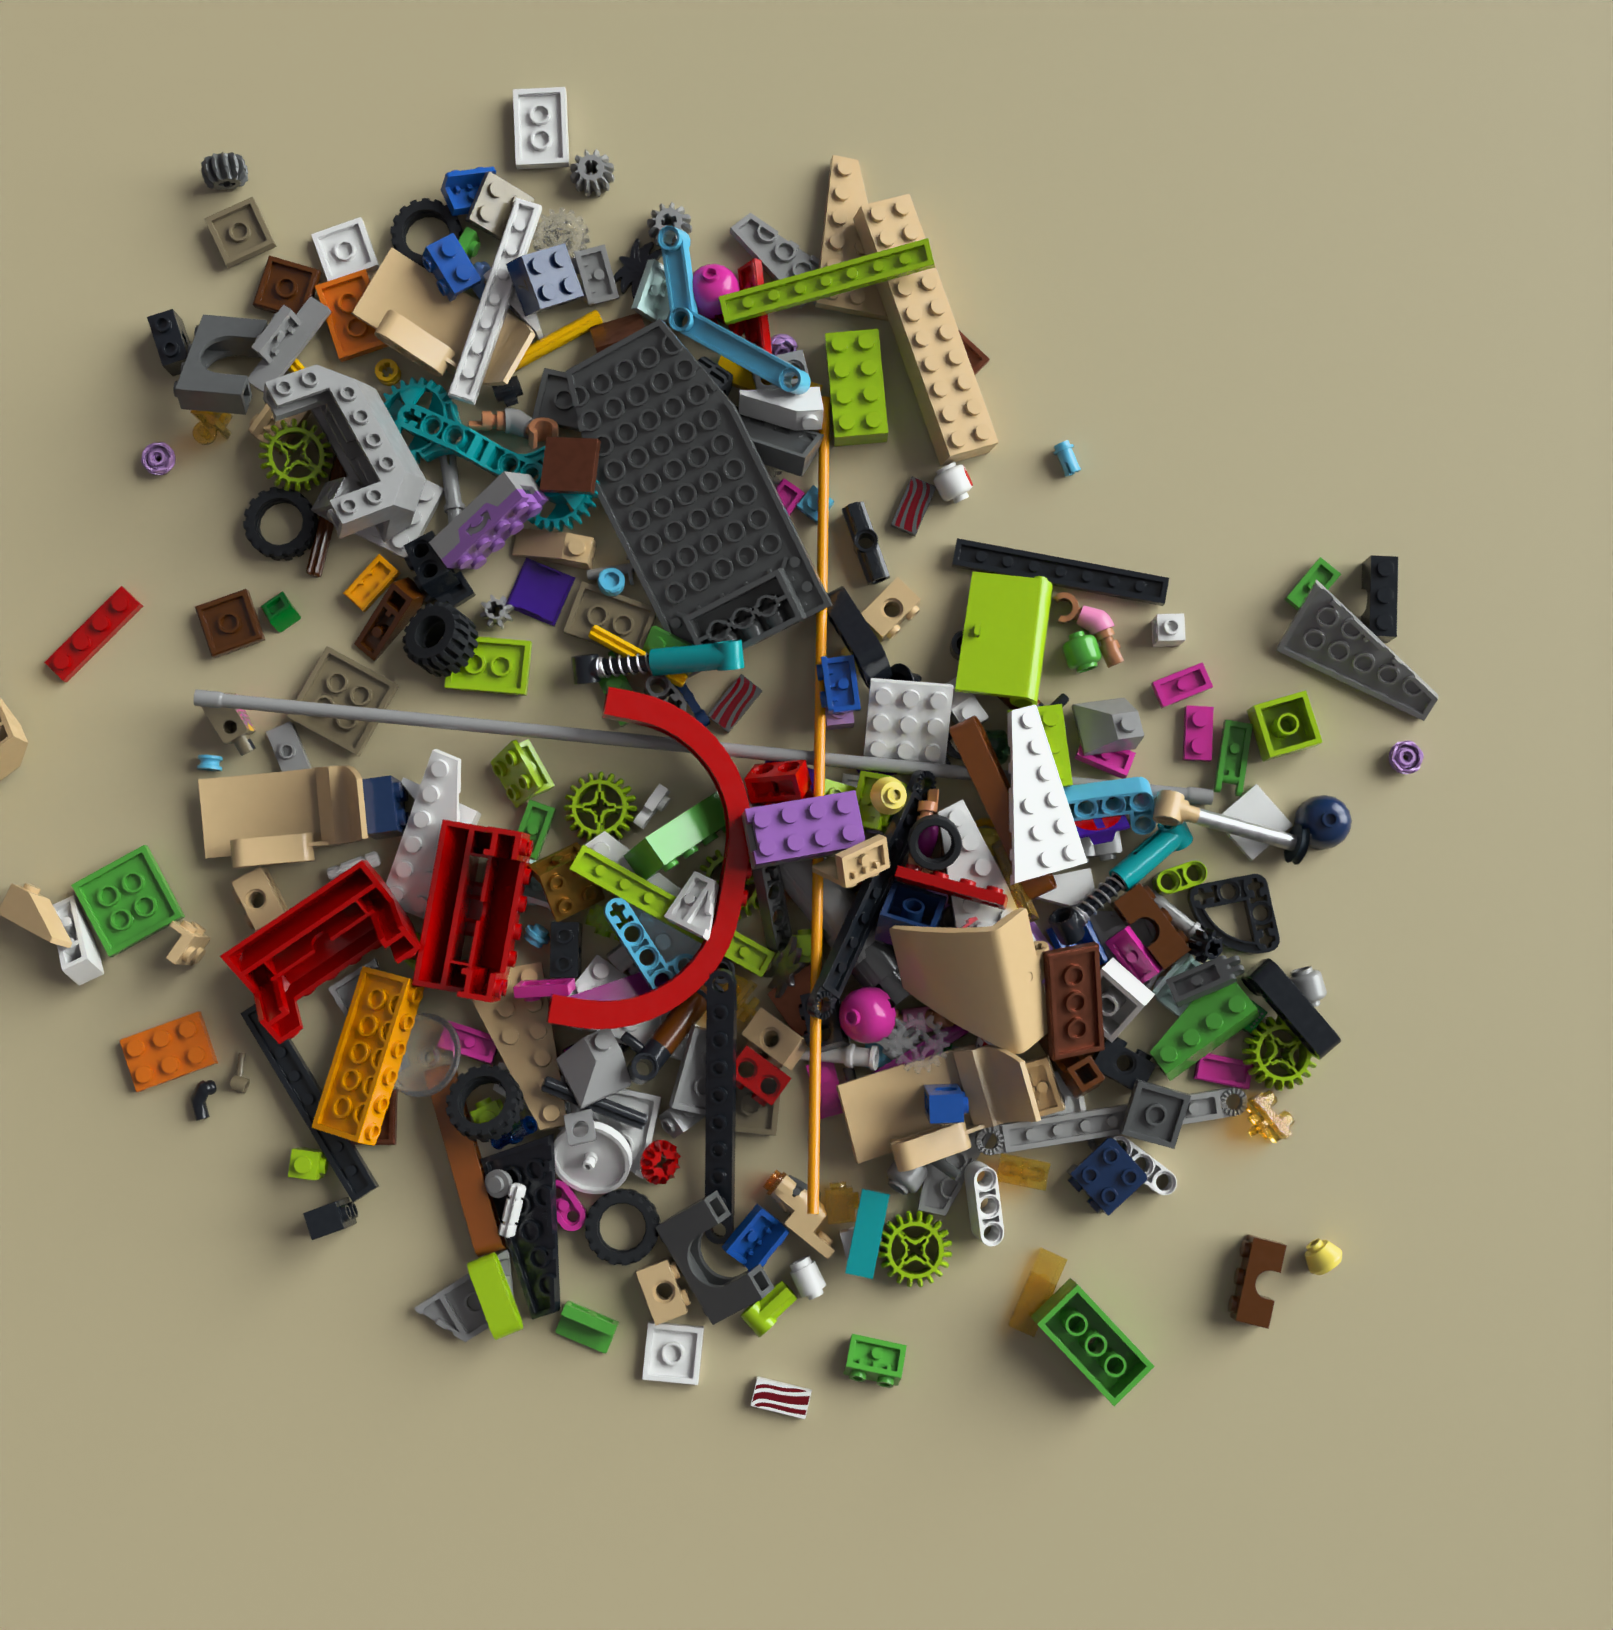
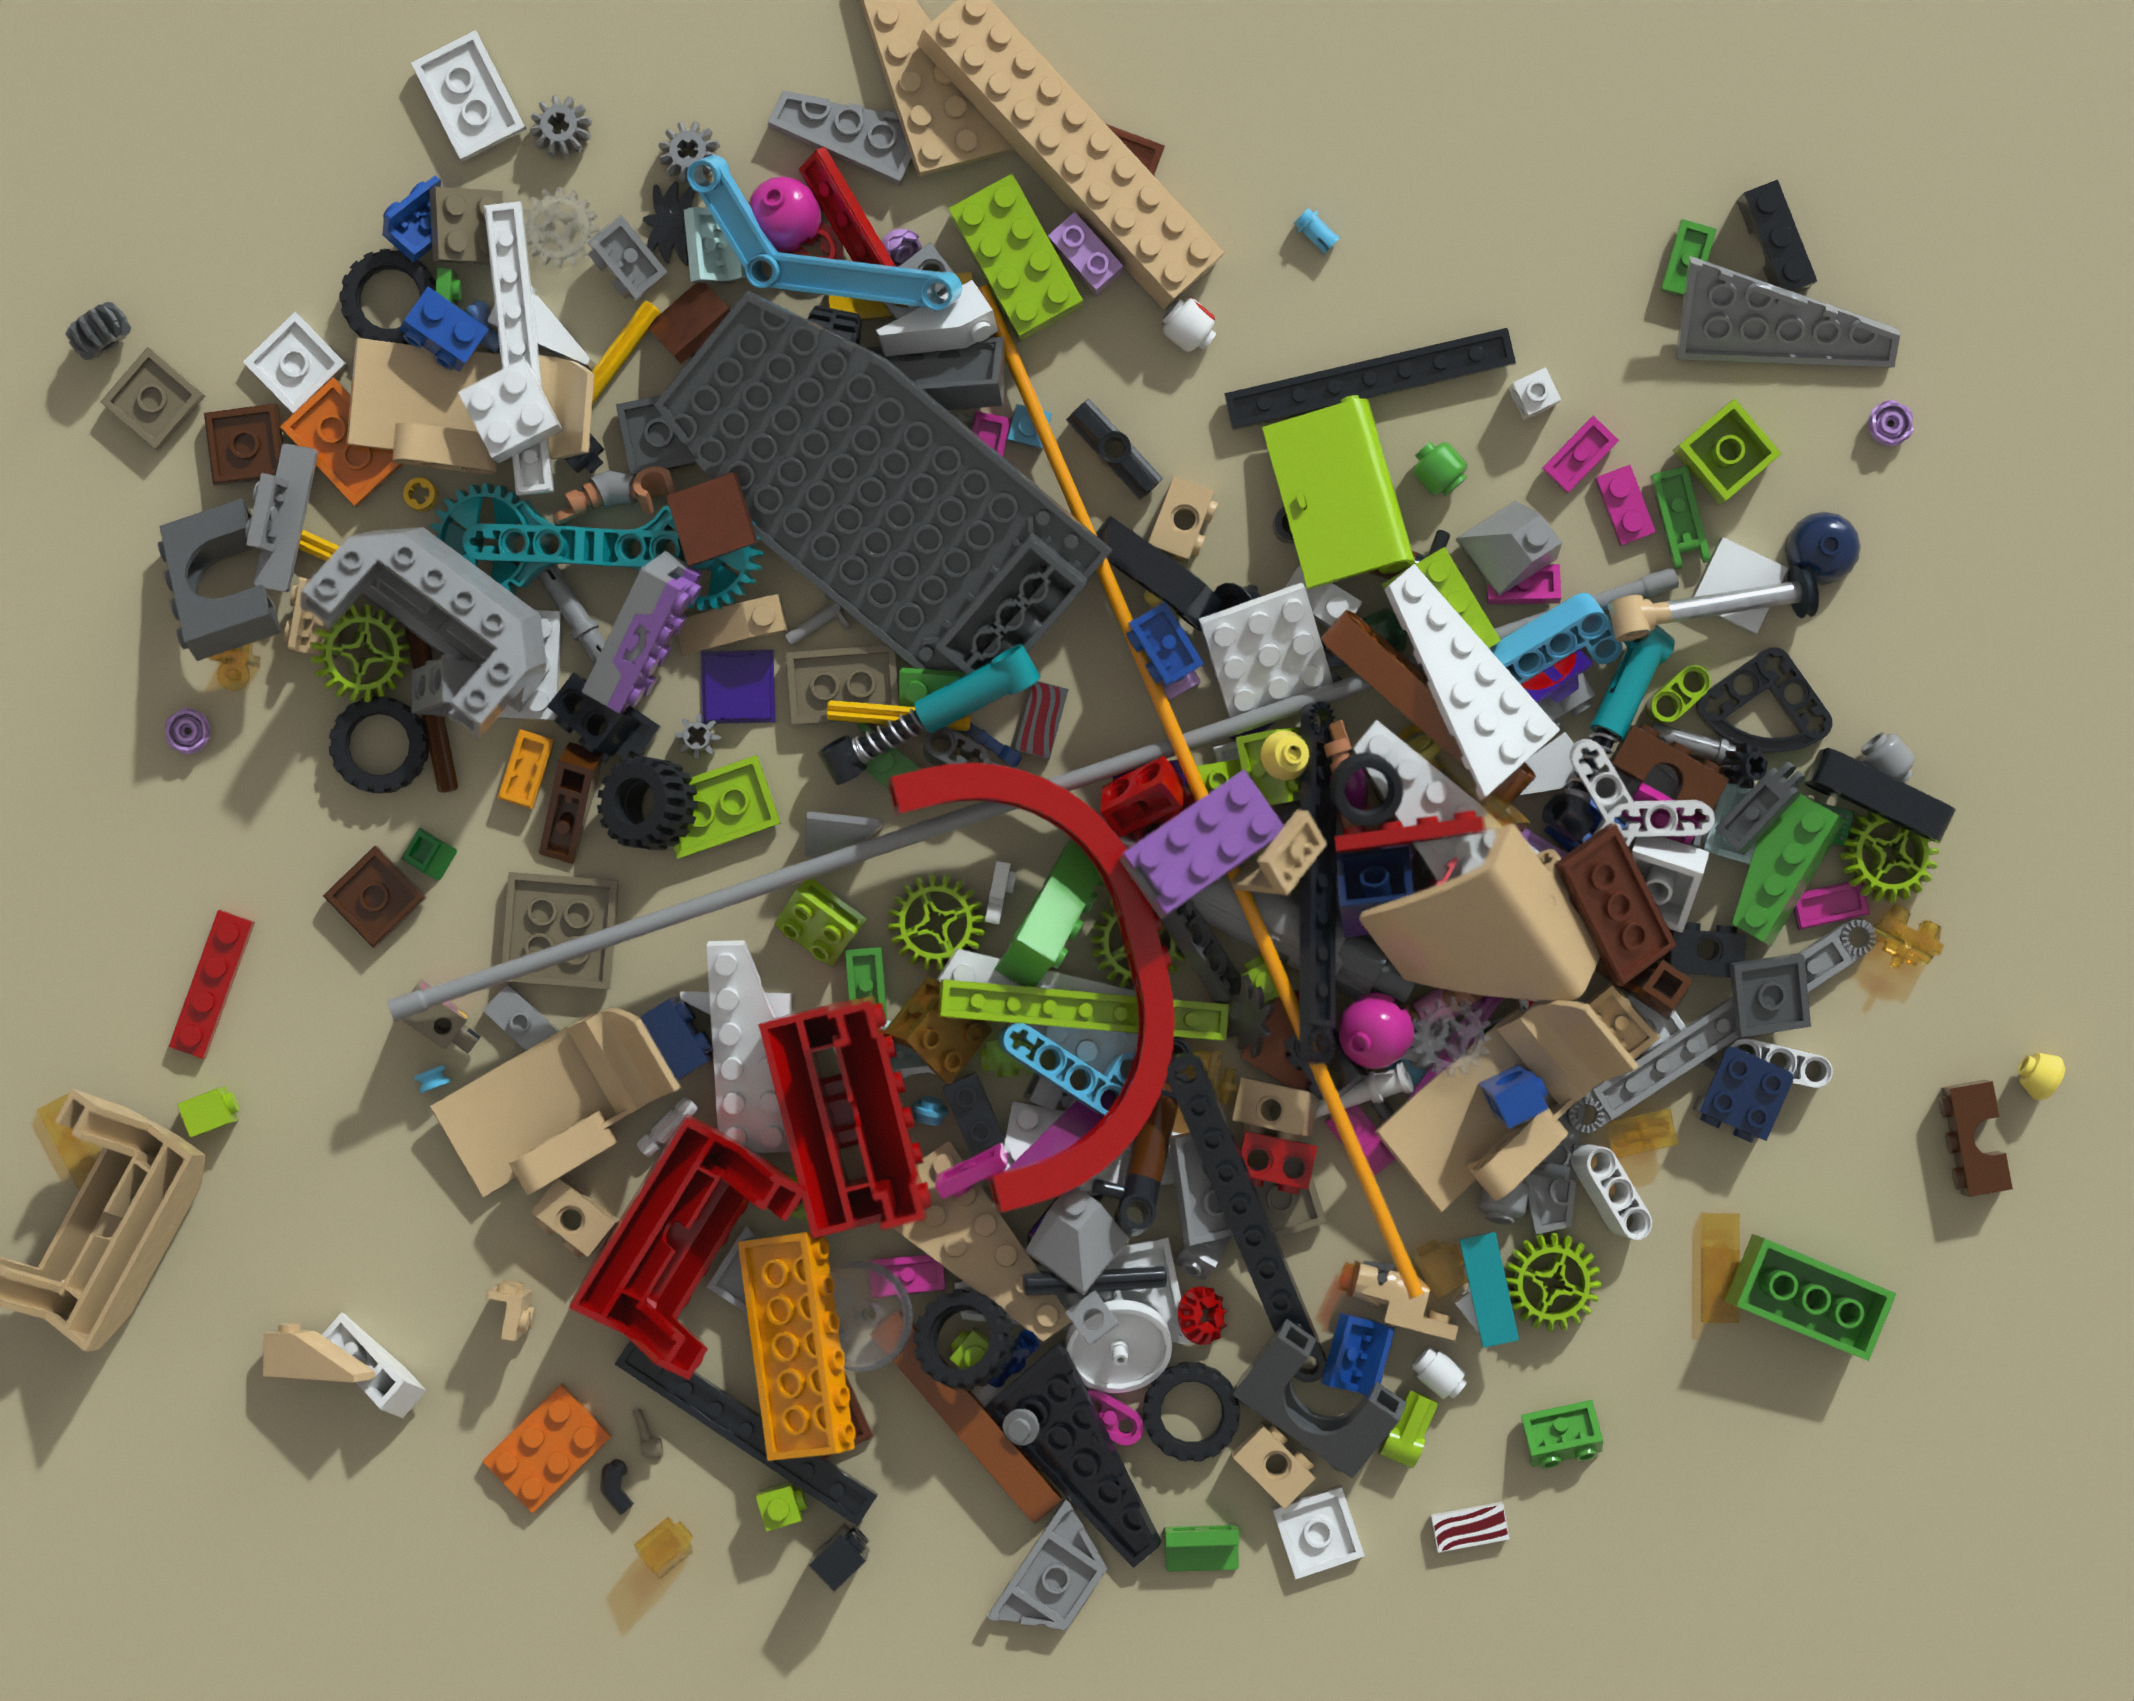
camera: 30 degrees left, 5 degrees up
bright green plate [71,845,185,957] -> none
black brick [147,309,190,376] -> none
lime beam [467,1252,523,1340] -> none
white axle [499,1183,526,1238] -> none
brick [506,243,584,316] -> none
medium azure tile [598,568,625,596] -> none
white wing [664,871,719,941] -> none
lime plate [719,238,935,325] -> none
tile [891,476,936,537] -> none
nougat piece [1053,592,1124,668] -> none
none -> lime brick [177,1086,240,1138]
none -> white brick [458,359,563,464]
none -> clear yellow brick [634,1517,693,1580]
none -> light grey slope [805,811,884,858]
none -> lavender brick [1048,212,1123,297]
none -> white piece [1569,739,1715,847]

